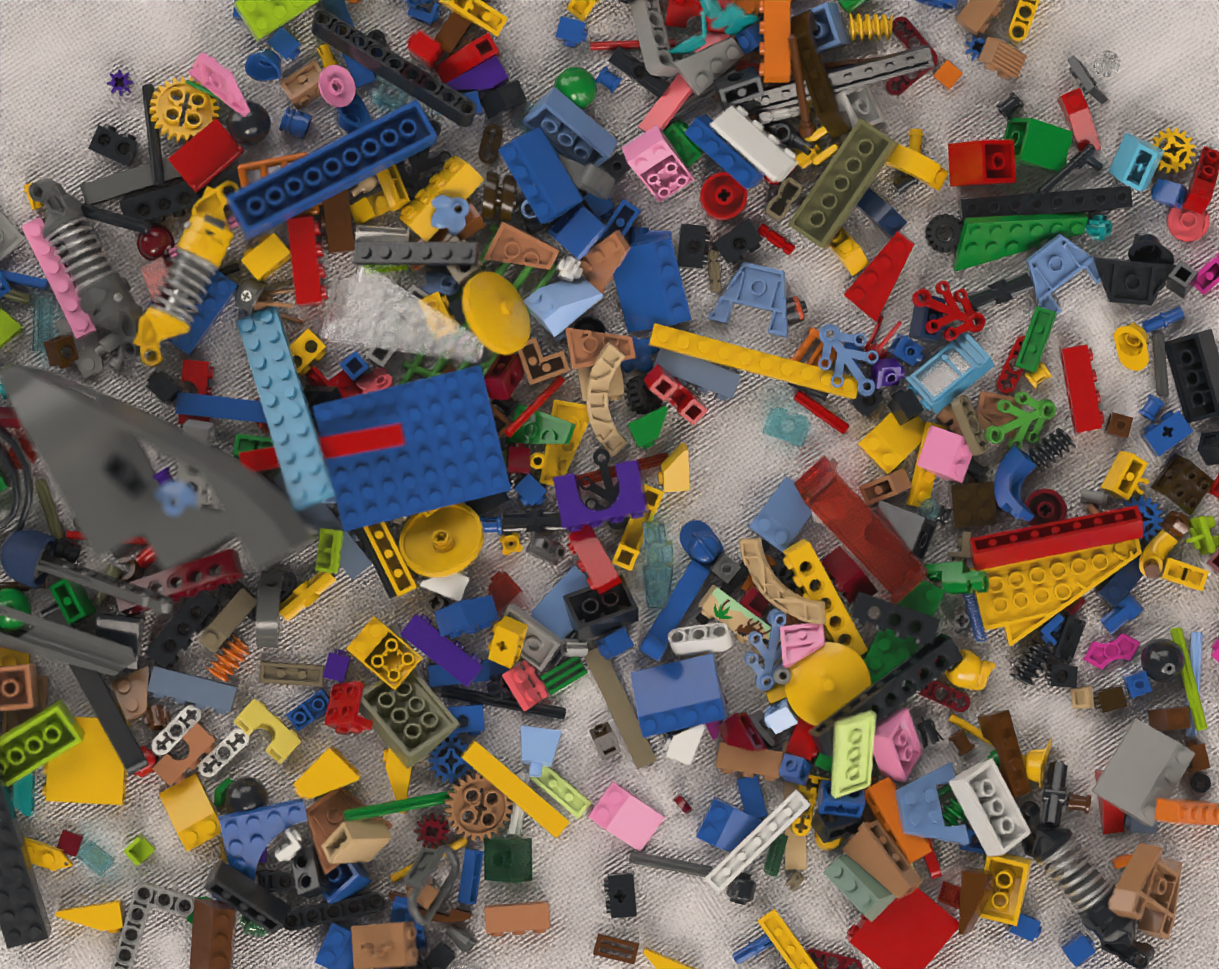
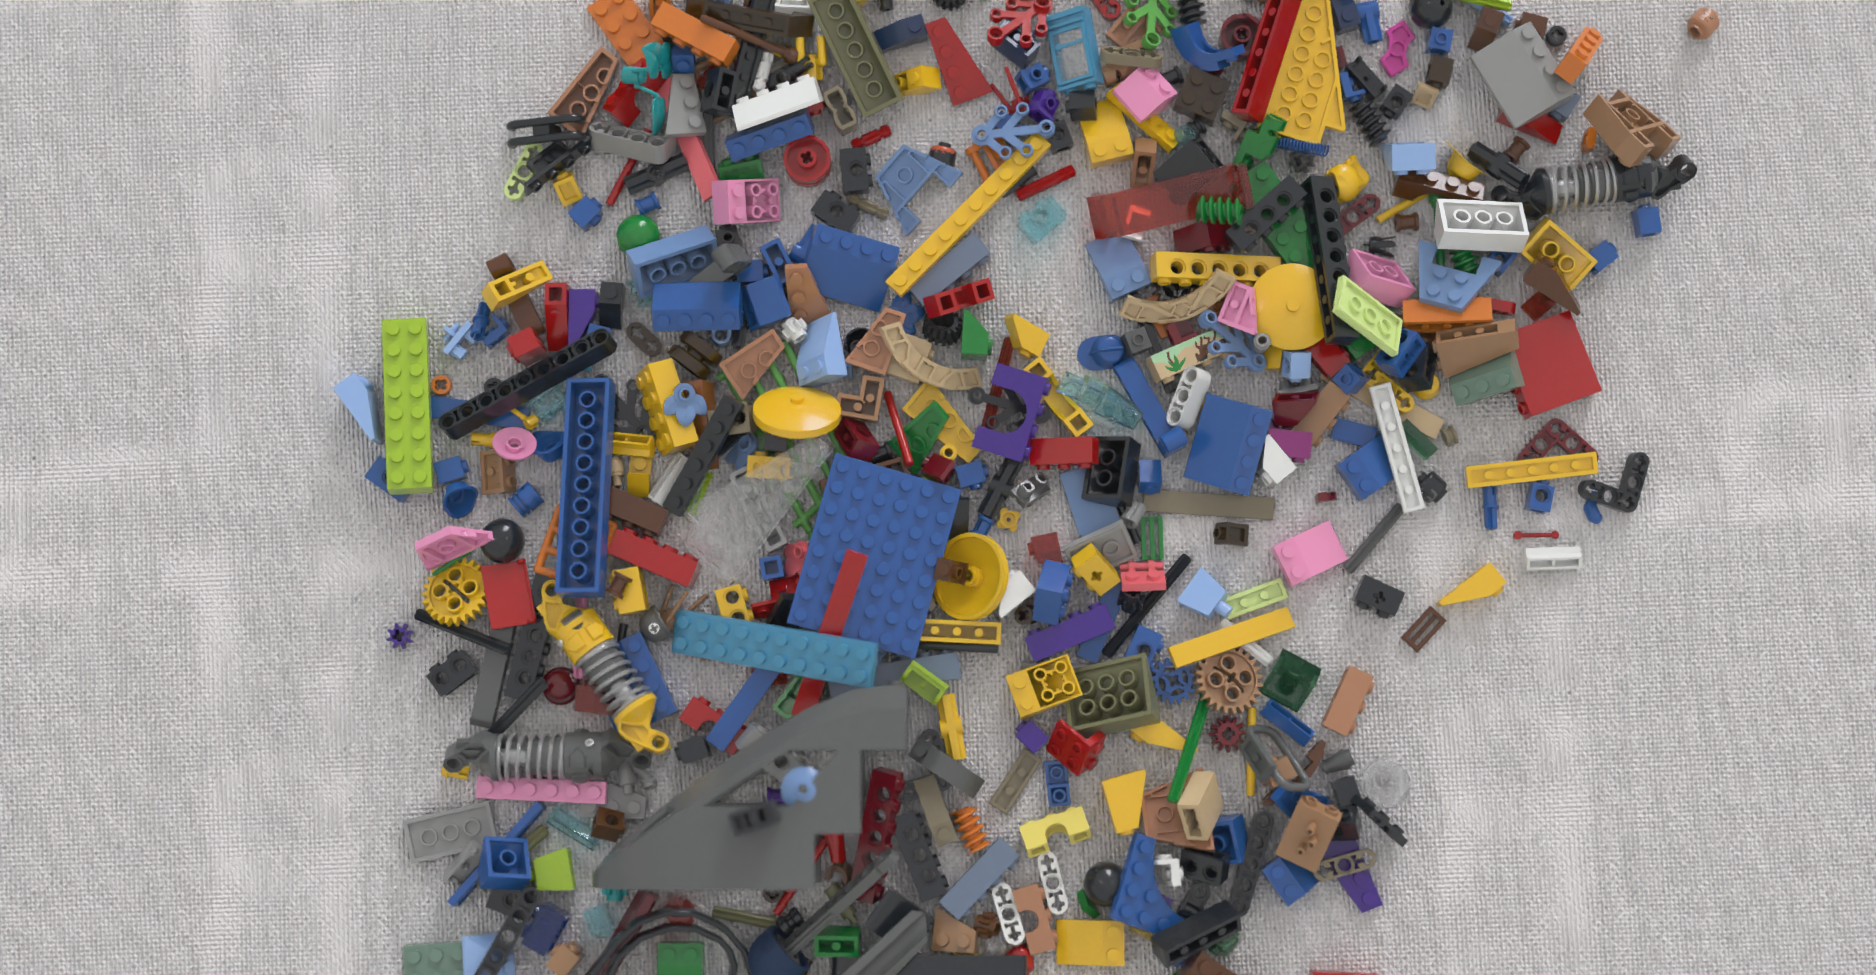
camera: 65 degrees left, 5 degrees down
none -> yellow hand [510,408,539,430]
none -> reddish brown bush [605,571,633,599]
none -> reddish brown brick [933,557,969,585]
none -> green piece [1196,195,1243,226]
none -> magenta slope [1267,428,1313,463]
none -> light blue slope [1380,142,1436,175]

